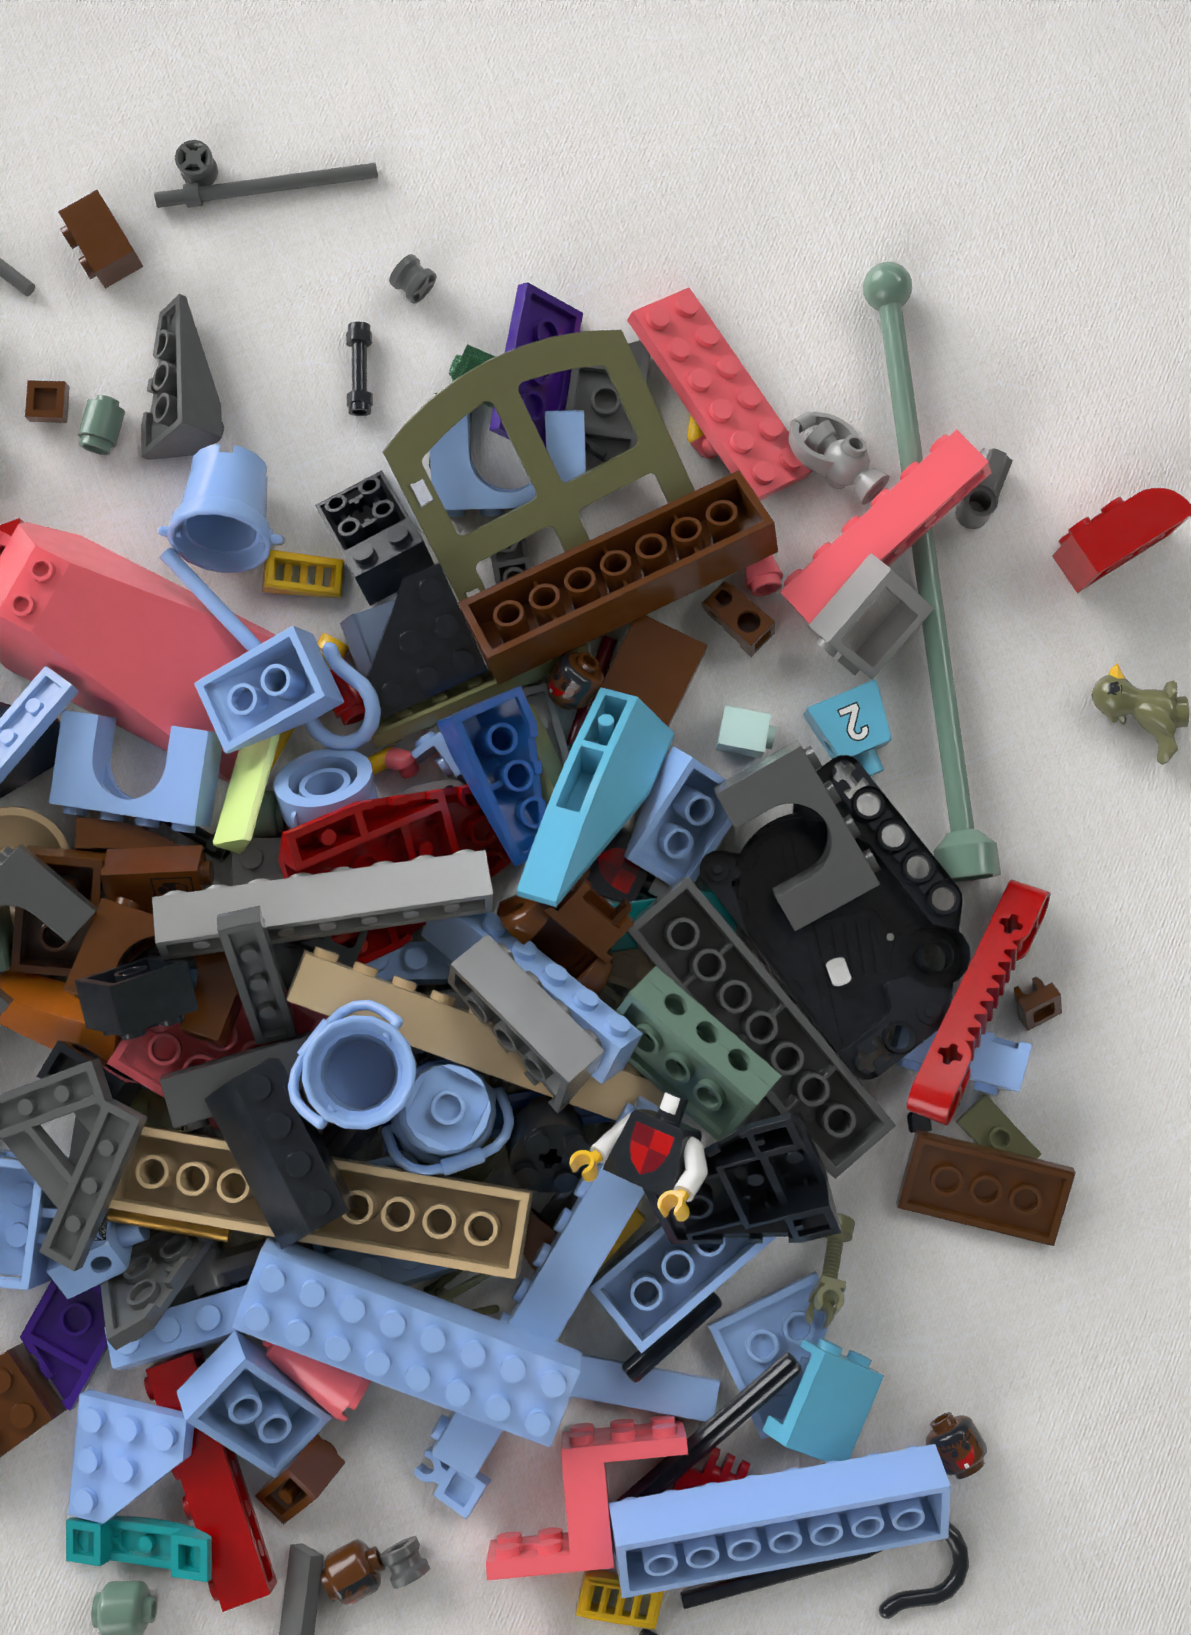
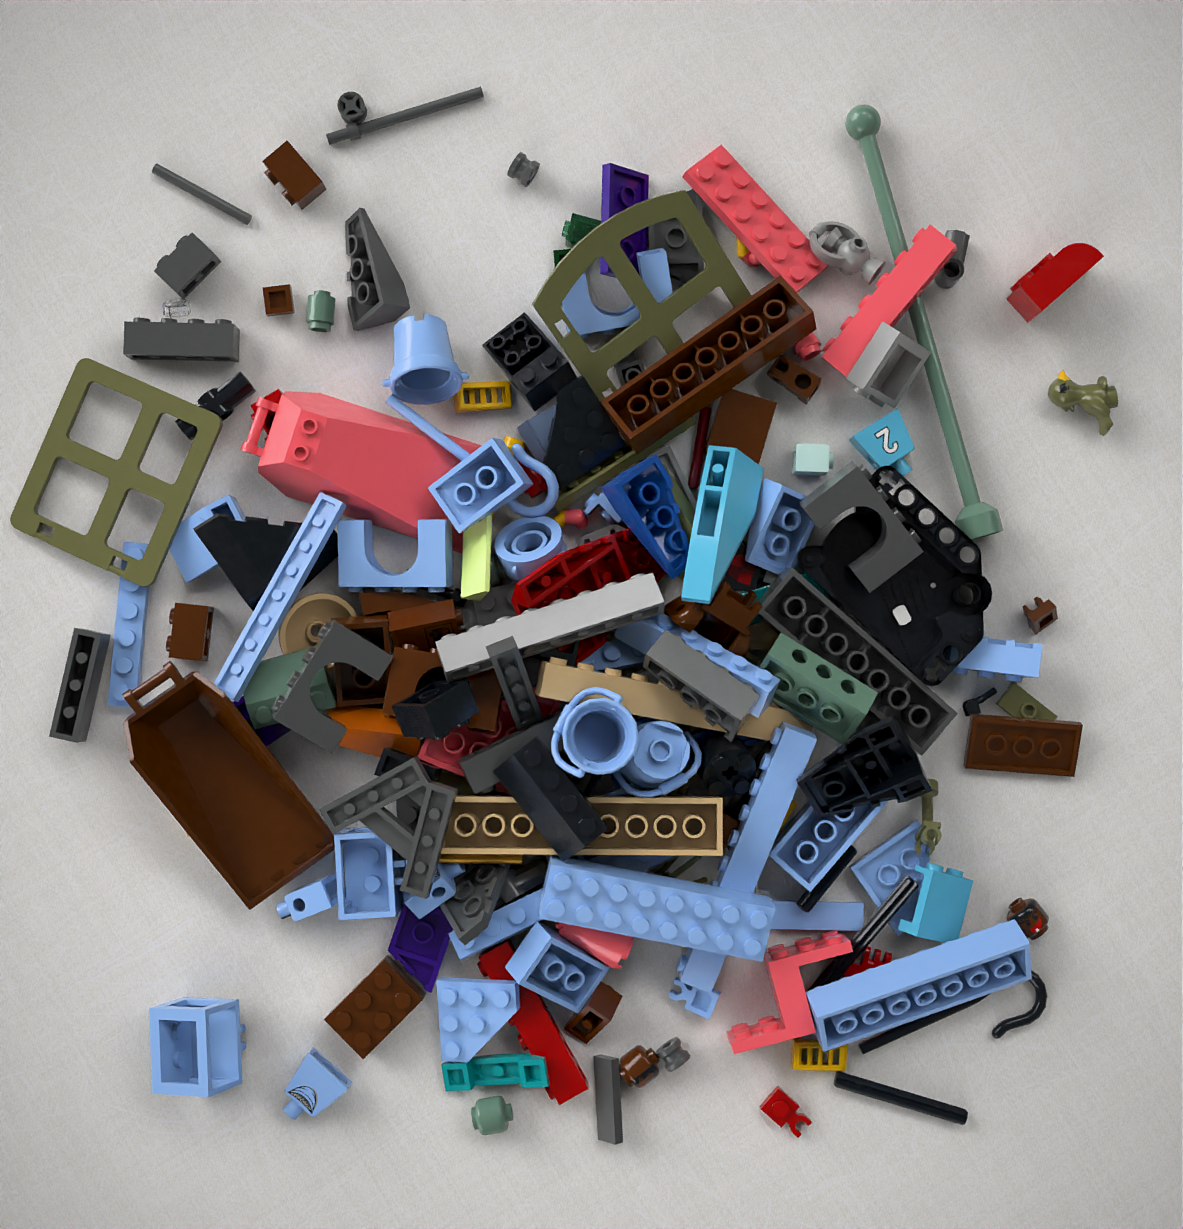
camera: 15 degrees left, 5 degrees up
black bar [346,321,373,416] -> none
reddish brown head [546,652,604,710] -> none
torso [569,1091,708,1221] -> none
red gear [906,879,1051,1126] -> none

